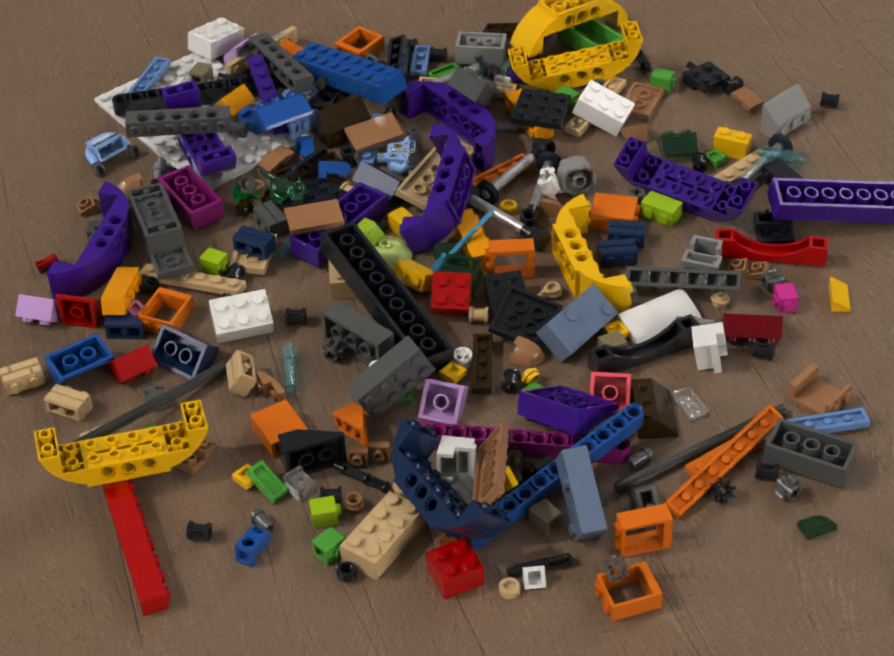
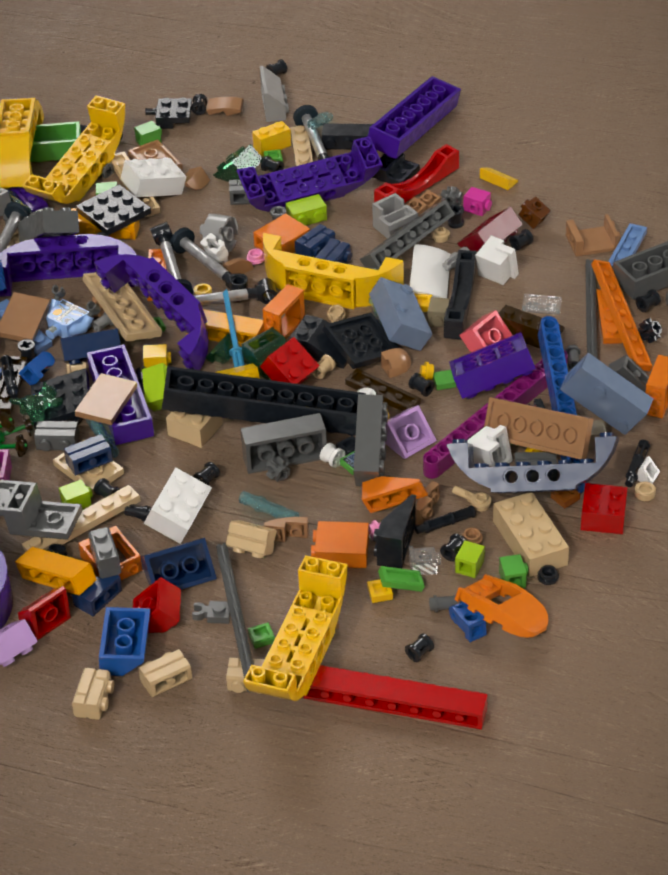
camera: 55 degrees left, 0 degrees up
none -> dark grey brick [88,527,121,579]
none -> black bush [448,204,464,229]
none -> orange slope [454,574,548,638]
none -> reddish brown brick [518,196,551,229]

